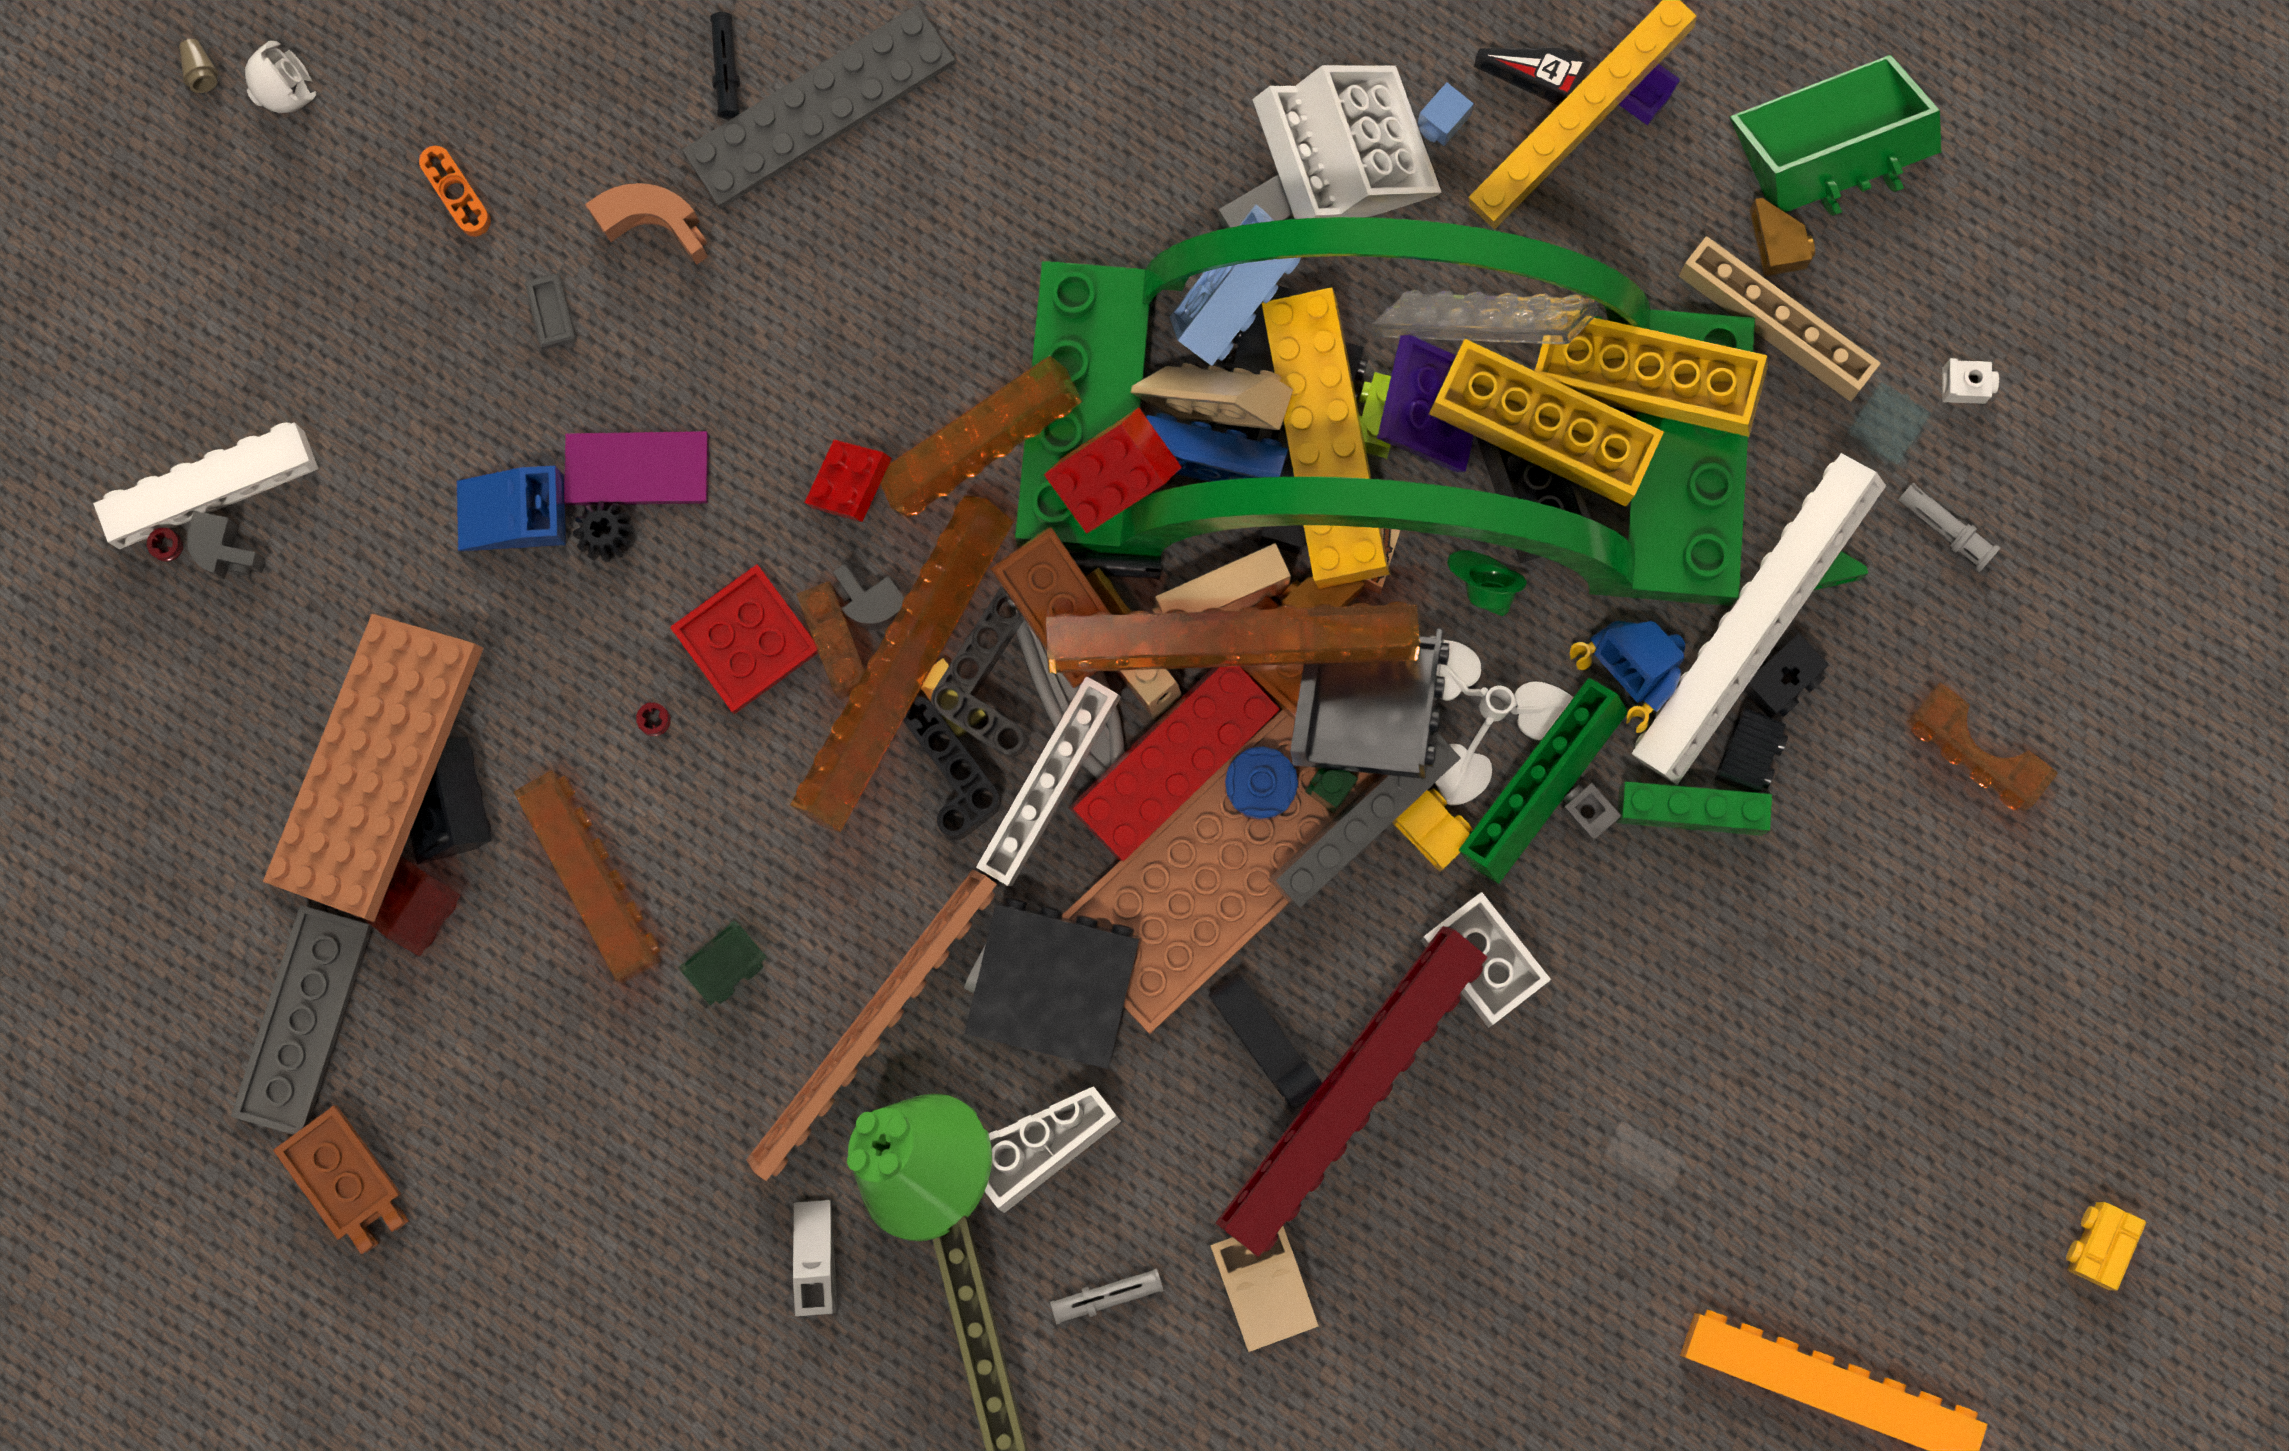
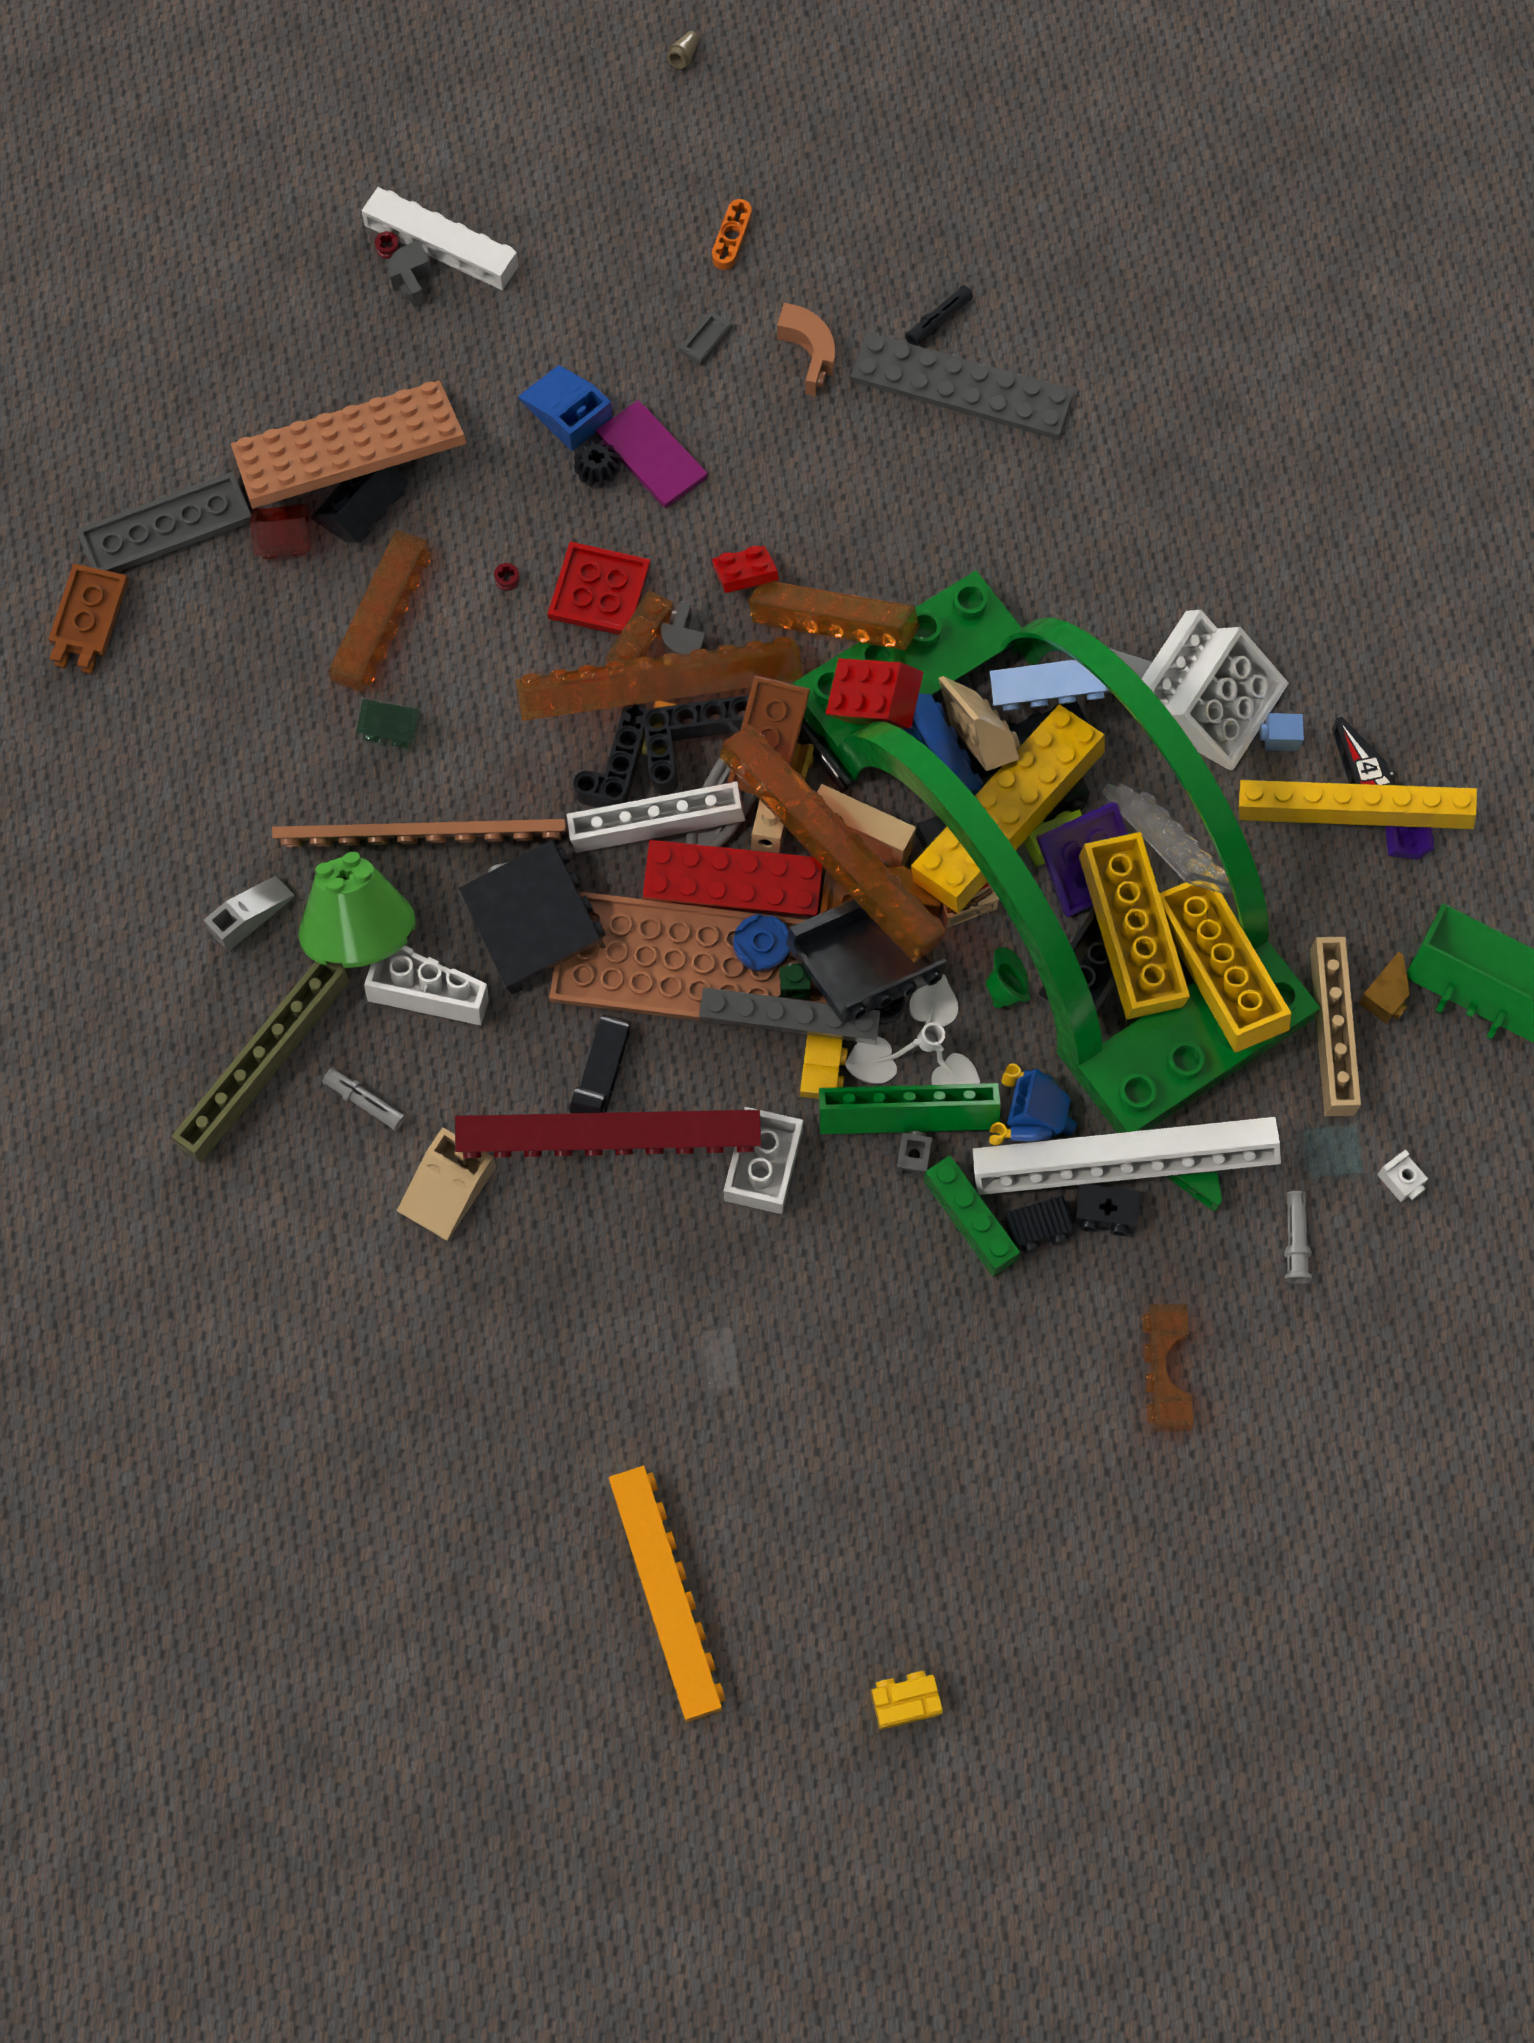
camera: 45 degrees right, 10 degrees down
white cylinder [245,41,316,113] -> none

